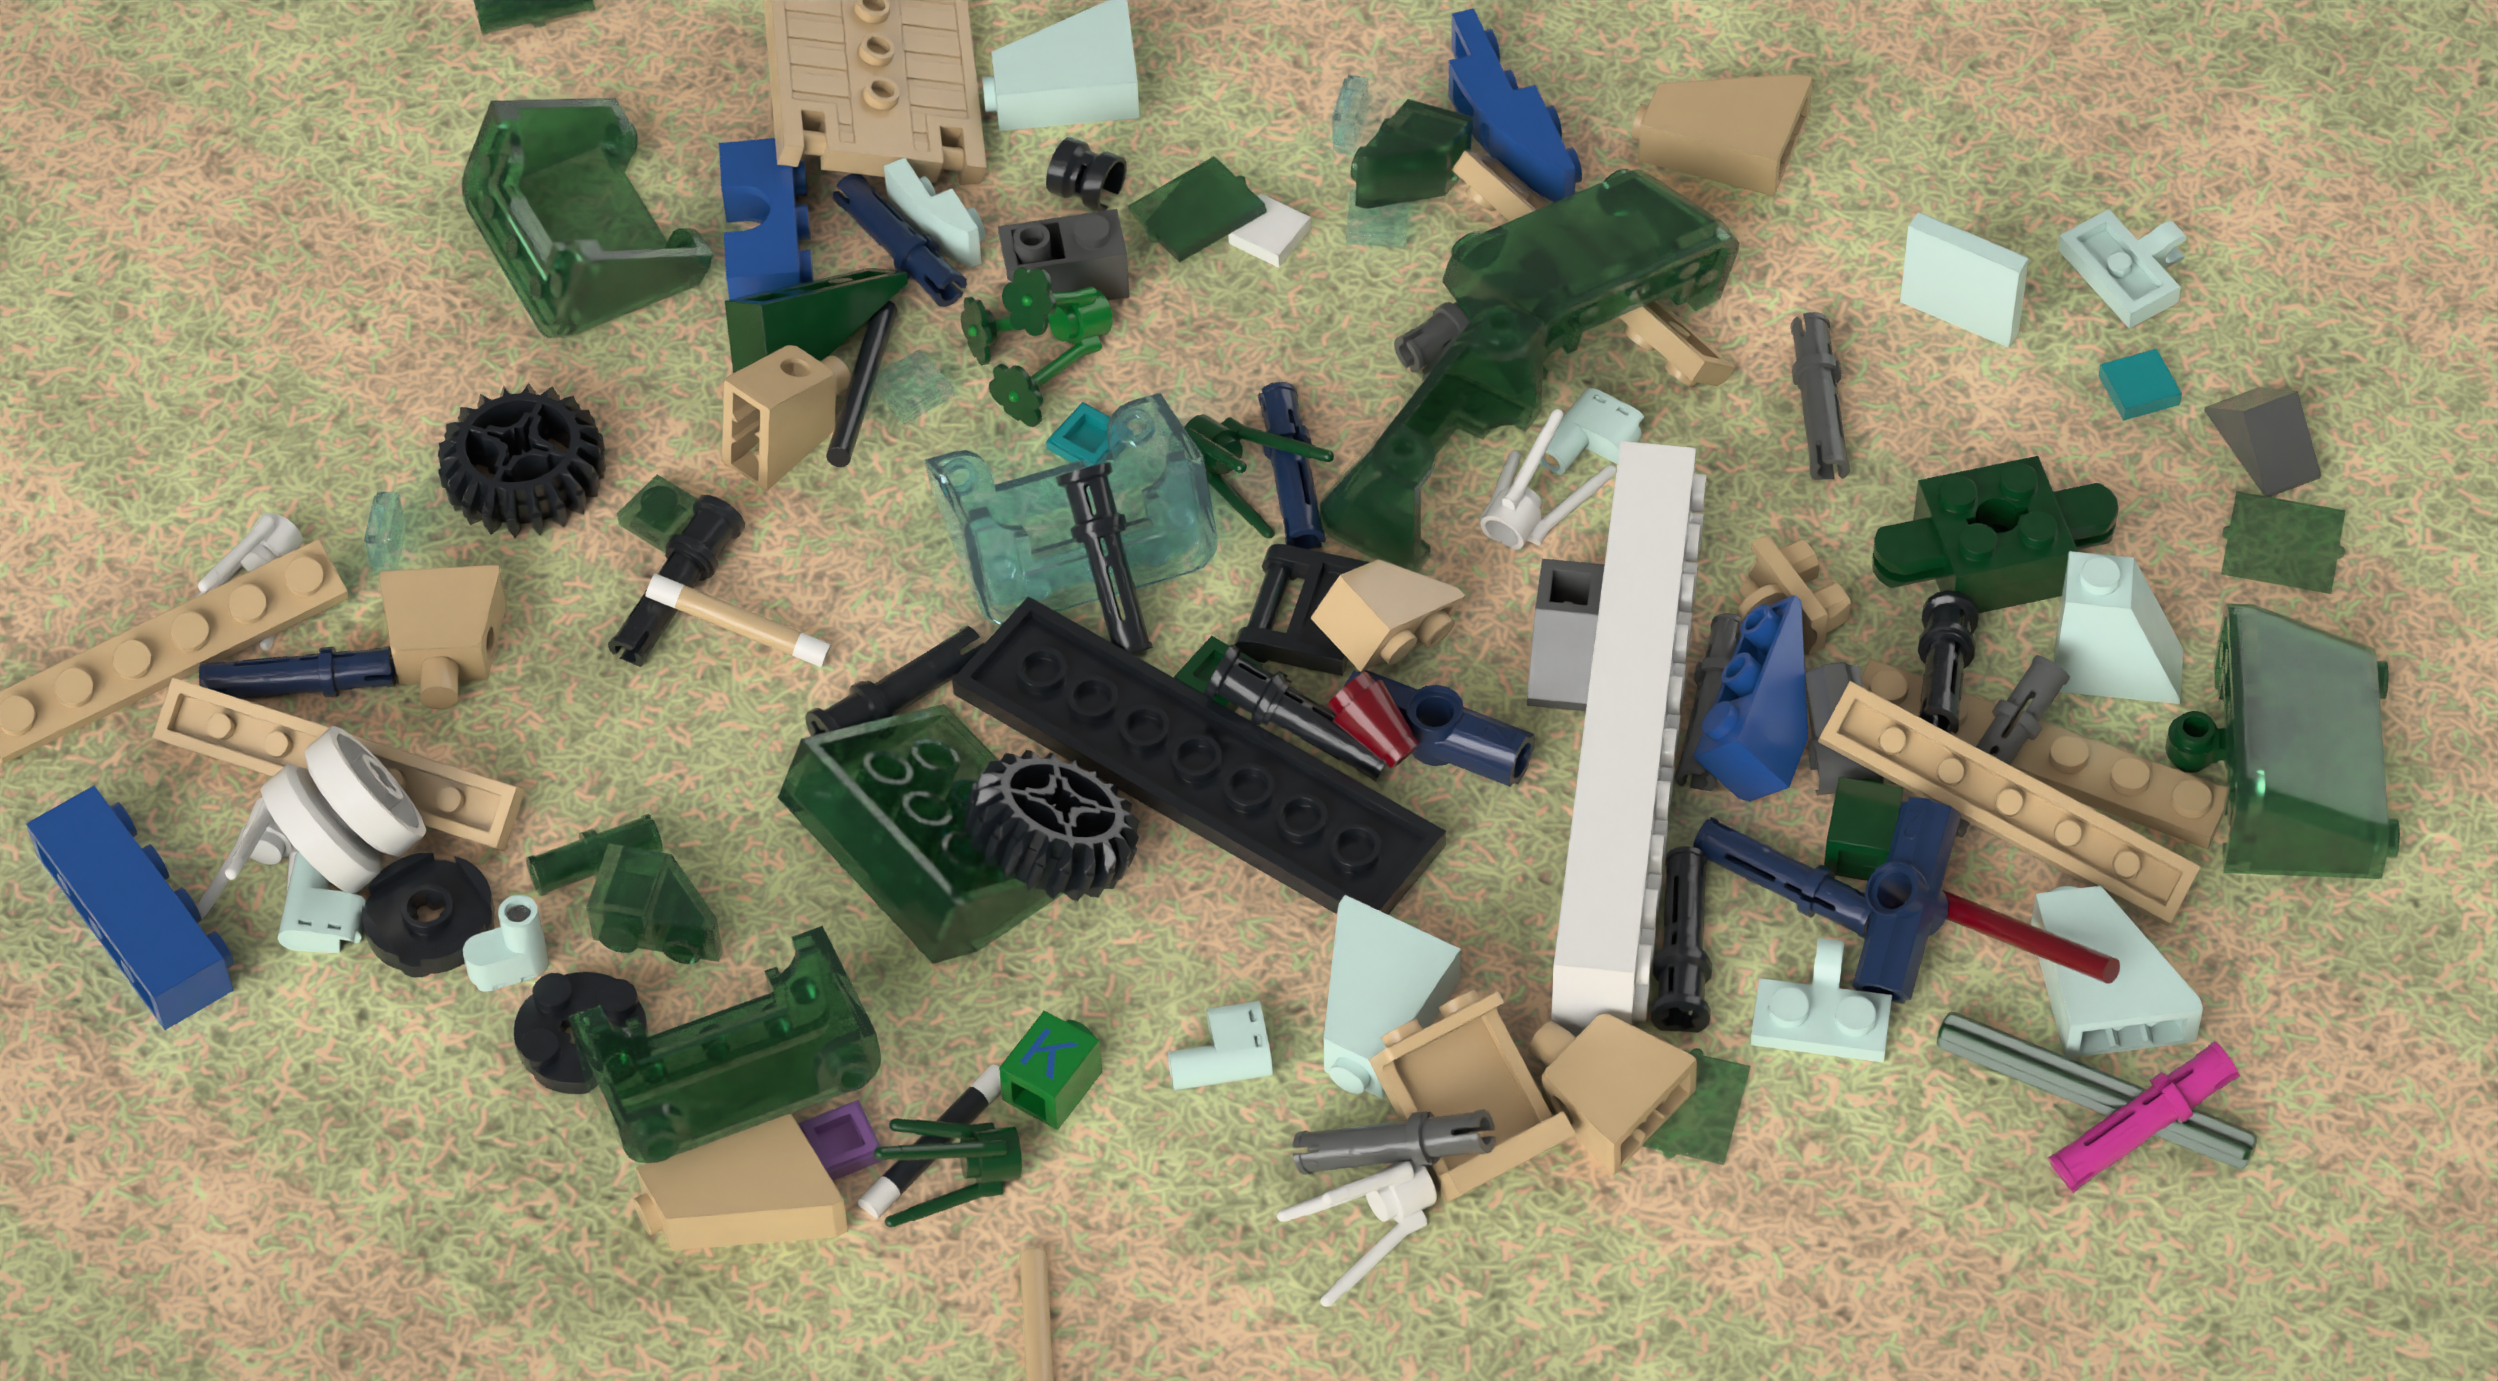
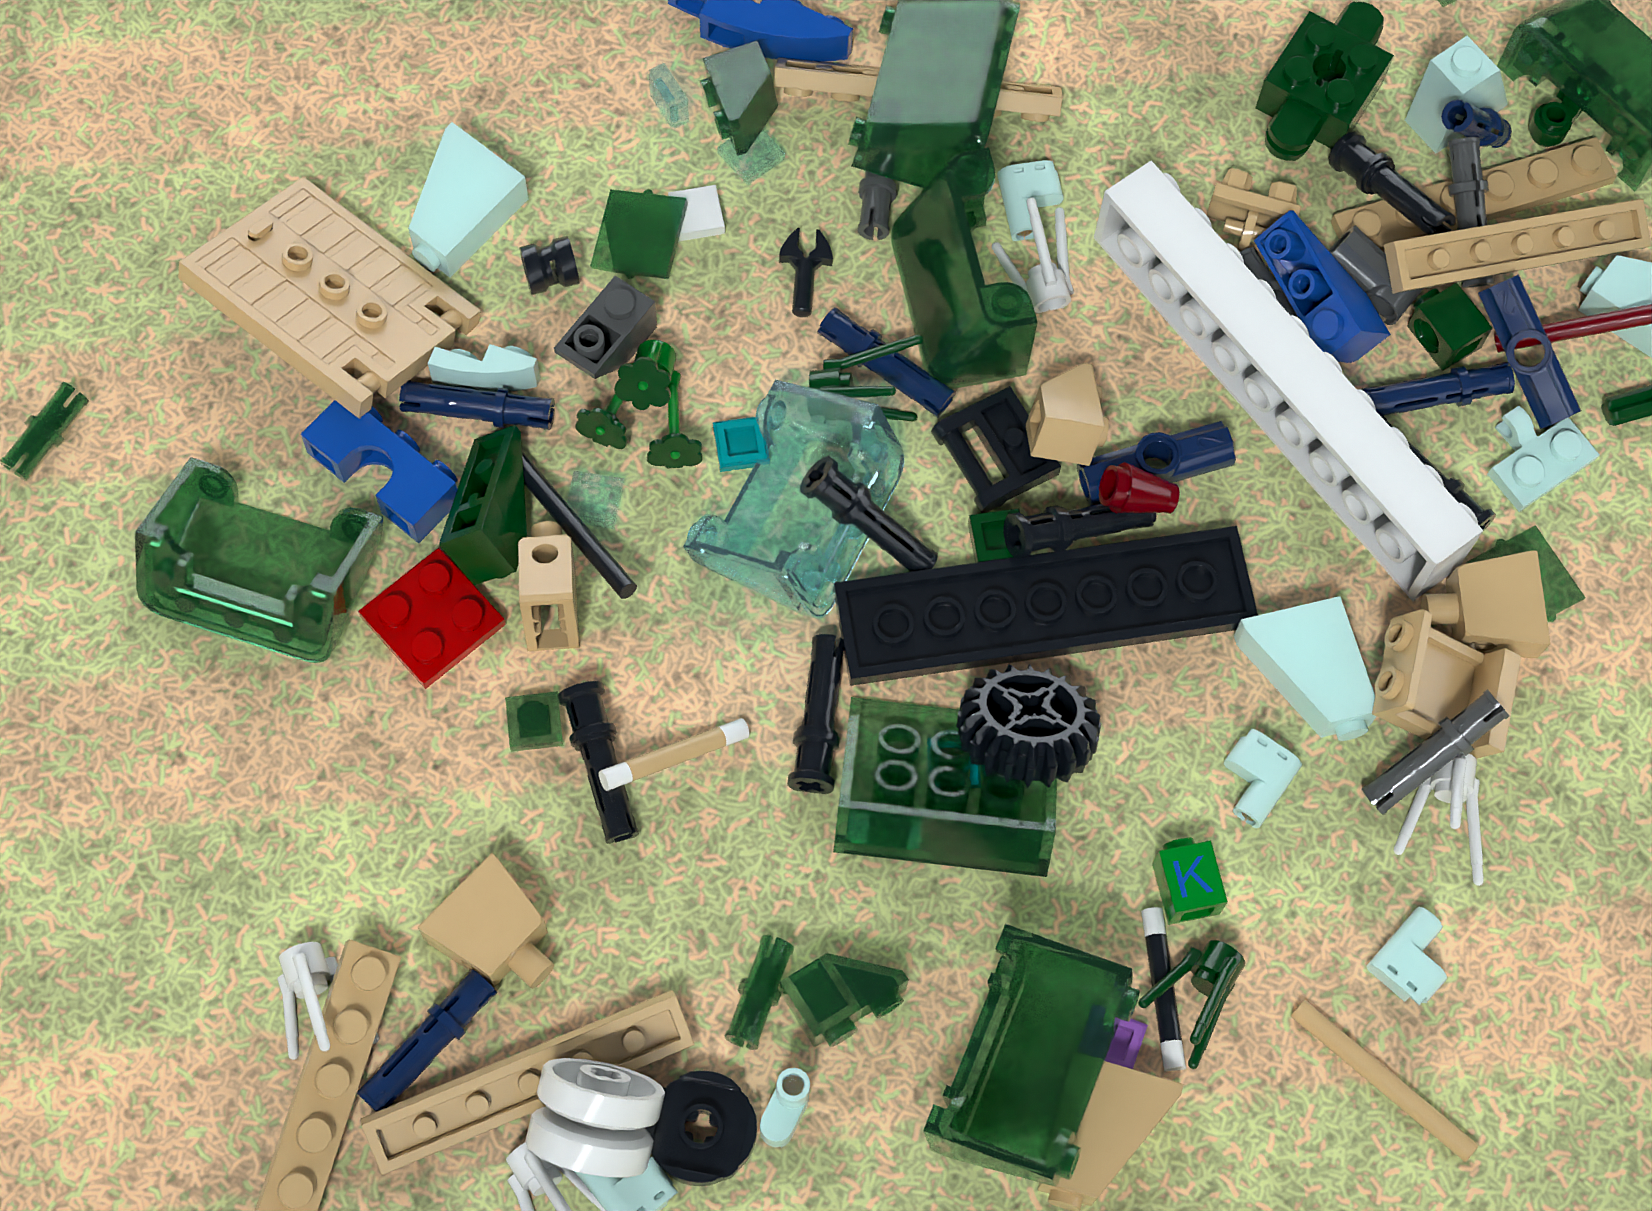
camera: 50 degrees left, 15 degrees up
clear light blue tile [364,491,407,575] -> none
black gear [438,383,606,538] -> none
black plate [514,972,648,1094] -> none
slope [1527,558,1605,711] -> none
dark grey pin [1790,312,1850,480] -> none
none -> red plate [358,548,506,689]
none -> black bar [779,228,833,317]
none -> light aqua piece [1367,907,1447,1005]
none -> dark blue pin [1441,99,1512,148]

